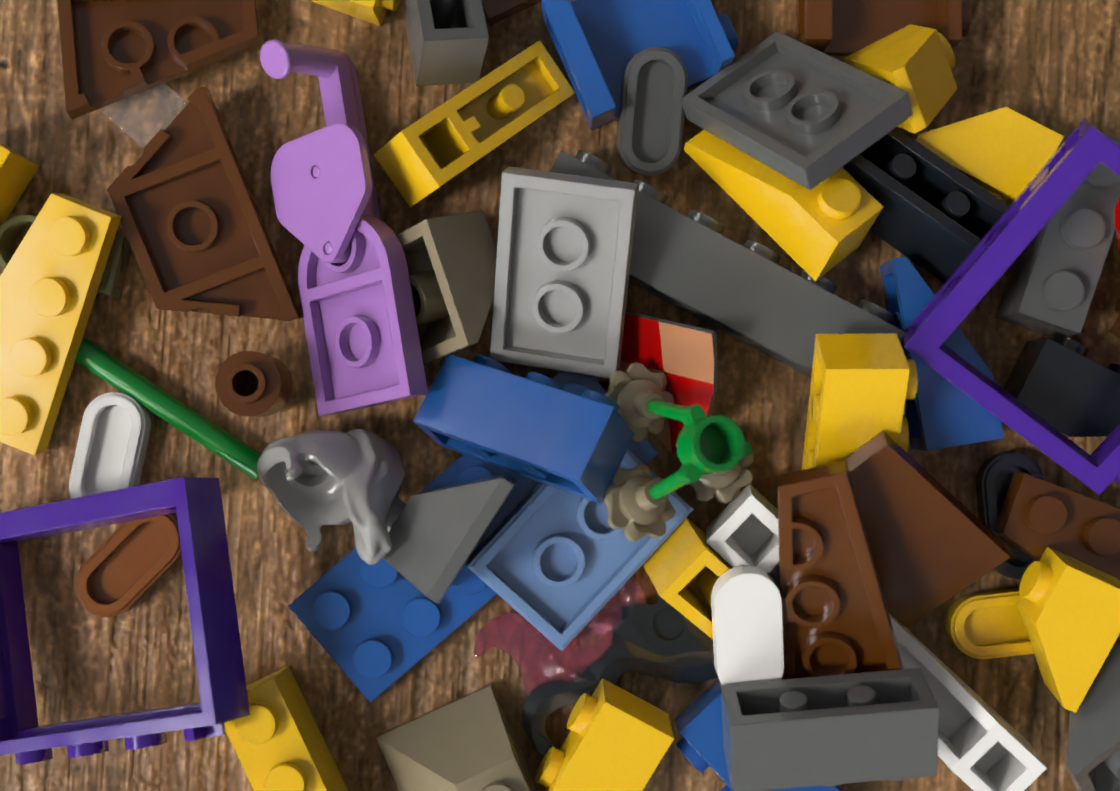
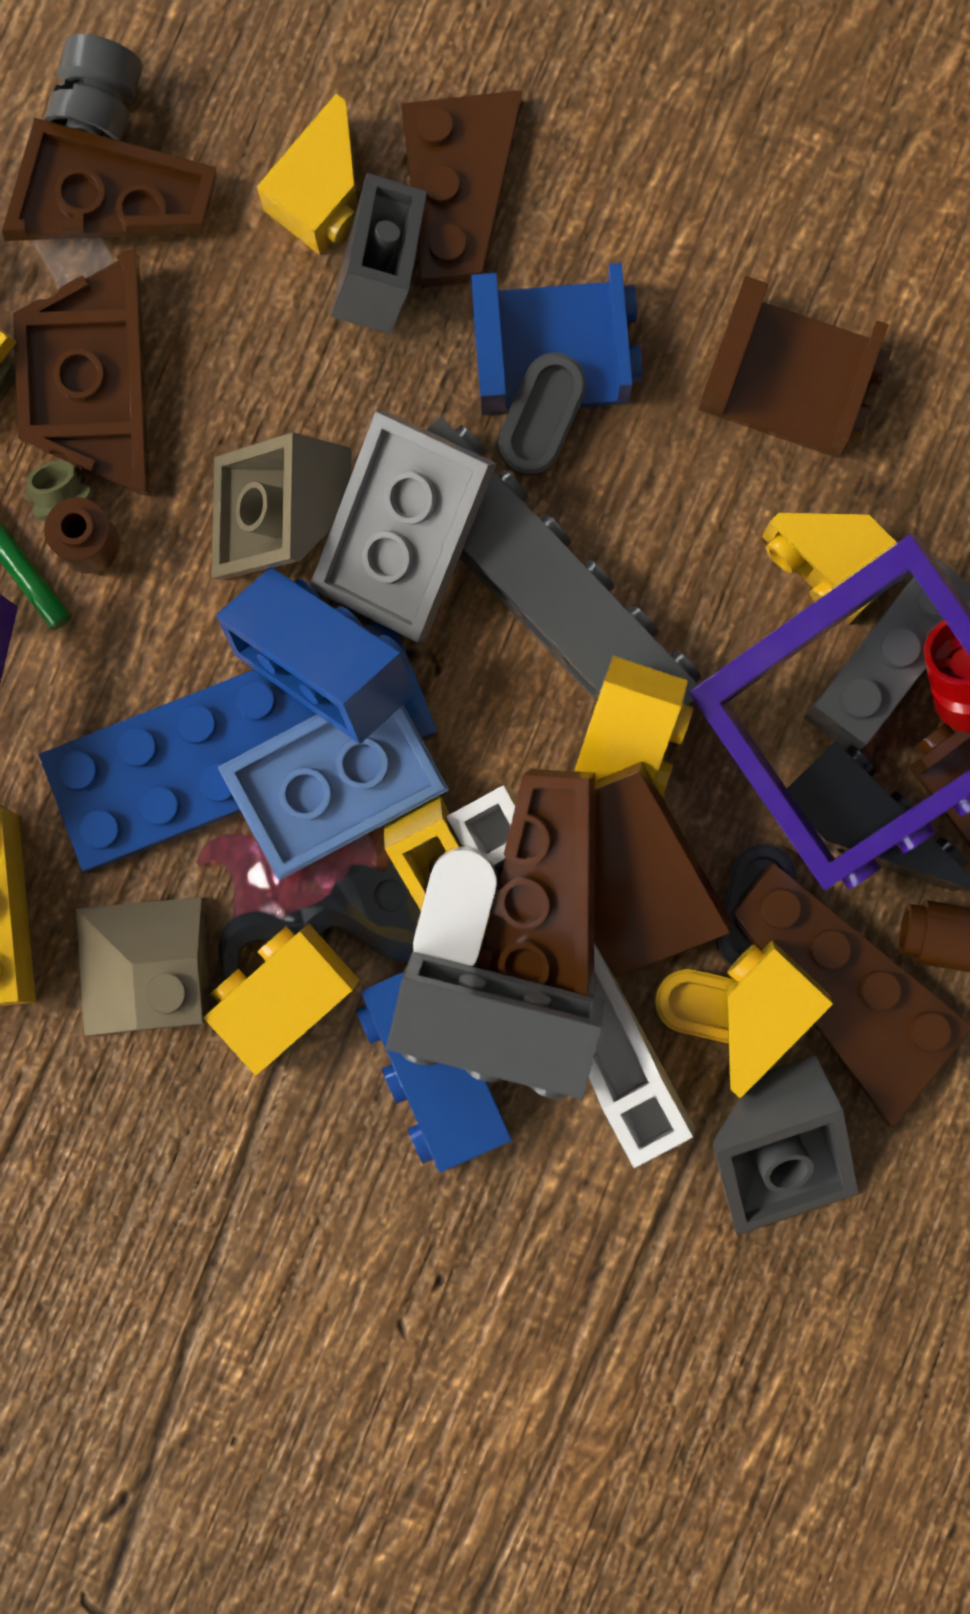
camera: 20 degrees right, 5 degrees down
light grey piece [257,429,405,565] -> none
medium lavender plate [260,39,428,416] -> none
yellow slope [374,40,575,208] -> none
dark grey slope [383,473,518,604] -> none
dark tan plant [603,362,754,542] -> none
shield [620,311,719,454] -> none
dark grey plate [680,31,913,190] -> none
yellow slope [683,130,883,281] -> none
yellow slope [843,24,958,133] -> none
black brick [843,127,1009,283] -> none
blue slope [879,256,1004,451] -> none
none -> olive plate [24,460,92,521]

